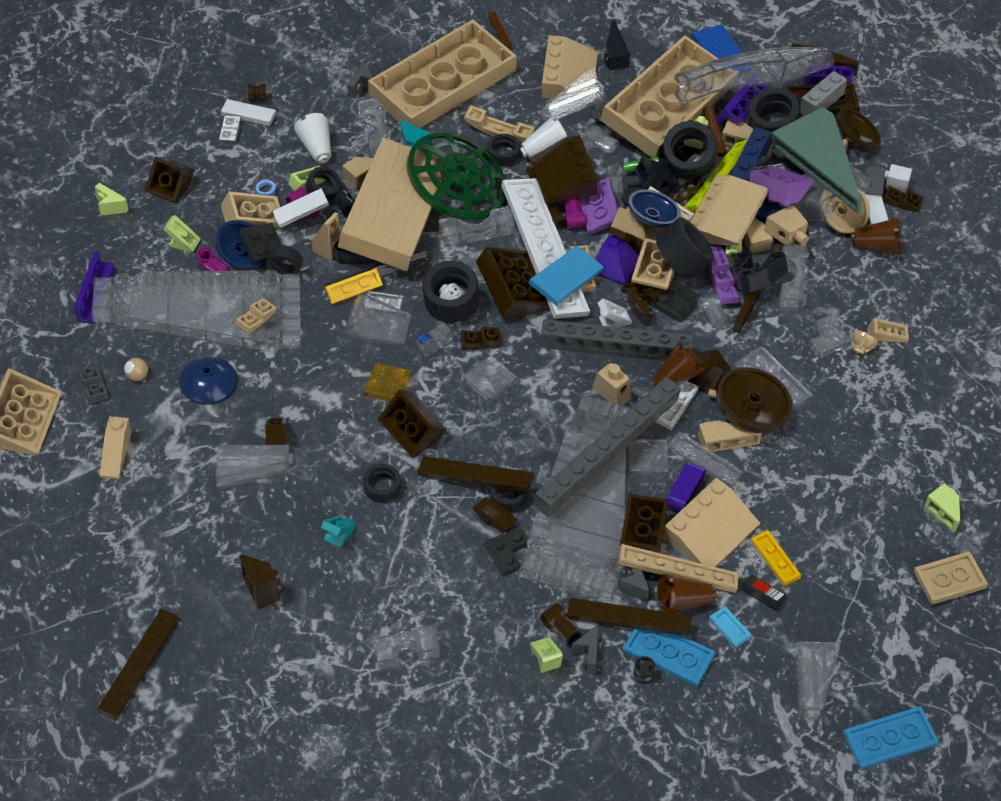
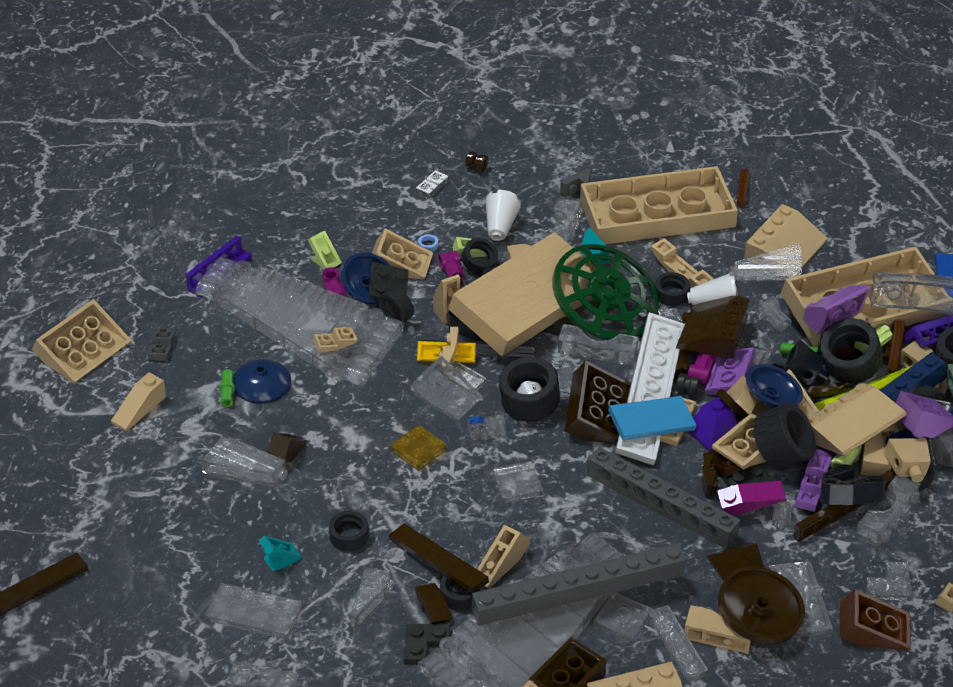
camera: 30 degrees right, 10 degrees down
yellowish green slope [95,183,129,215] -> none
tan piece [124,357,148,381] -> none
dark brown slope [145,157,195,202] -> none
white tile [221,99,276,126] -> none
dark brown slope [239,555,282,609] -> none
white tile [273,188,329,228] -> none
dark brown slope [378,390,446,457] -> none
dark brown slope [460,327,501,349] -> none
tan torso [592,363,632,409] -> none
white slope [598,299,632,327] -> none
black slope [603,20,630,70] -> none
reddish brown cone [652,341,706,387] -> none
white tile [655,381,699,430] -> none
dark purple beam [666,461,706,512] -> none
tan piece [851,330,878,355] -> none
none -> clear plate [205,583,303,640]
none -> bright green pin [219,369,235,407]
none -> clear slope [350,567,394,632]
none -> tan slope [439,327,459,369]
none -> tan slope [477,525,530,589]
none -> clear tile [658,308,682,323]
none -> pearl dark grey wheel [676,373,700,396]
none -> magenta slope [717,481,787,516]
none -> medium lavender slope [803,285,870,335]
none -> reddish brown slope [840,589,910,651]

